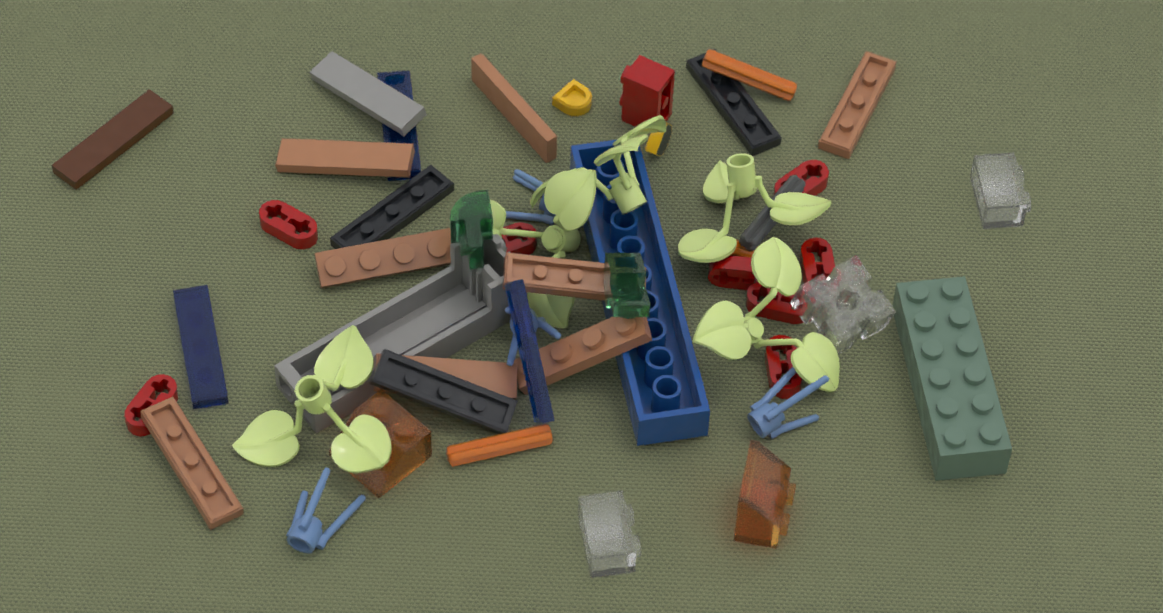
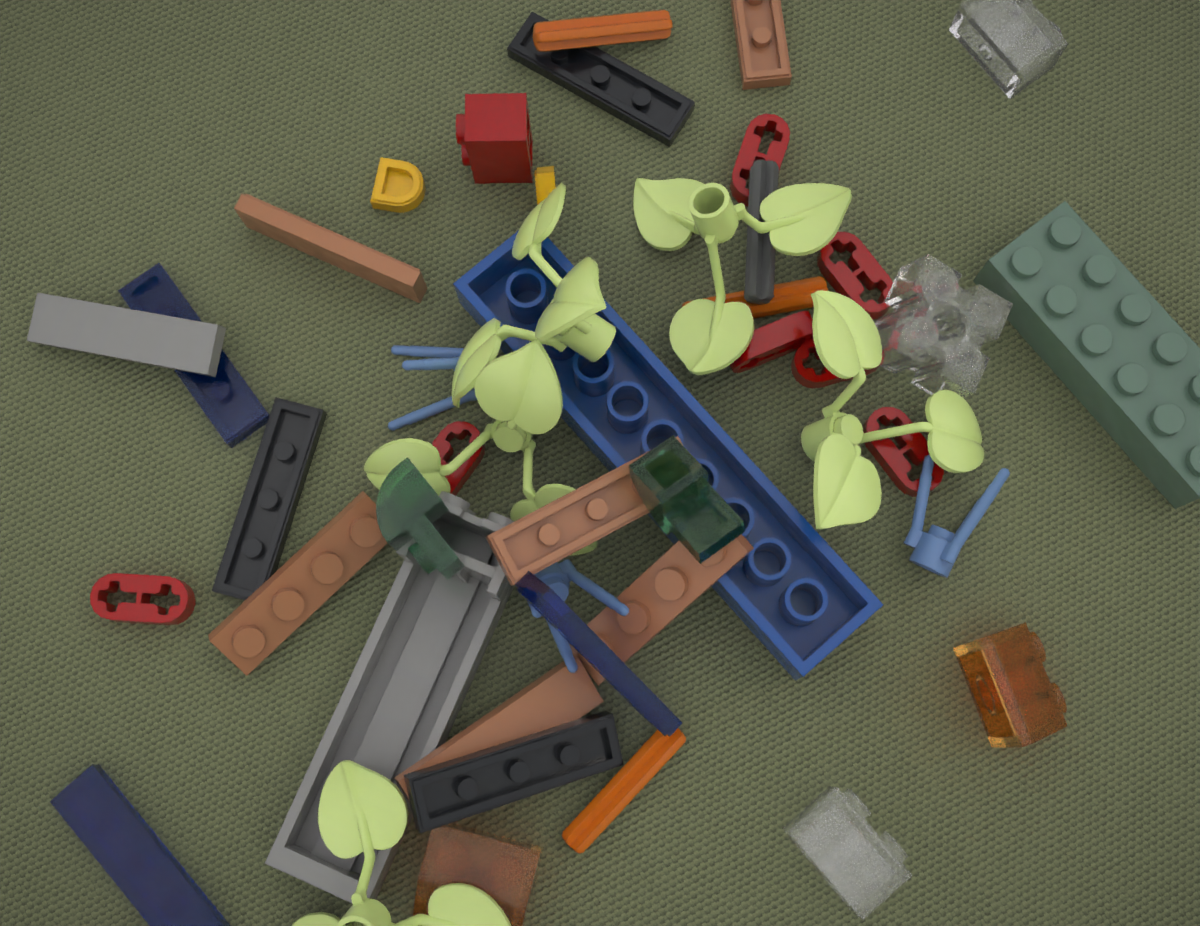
camera: 25 degrees left, 25 degrees up
nougat tile [275,138,415,178] -> none

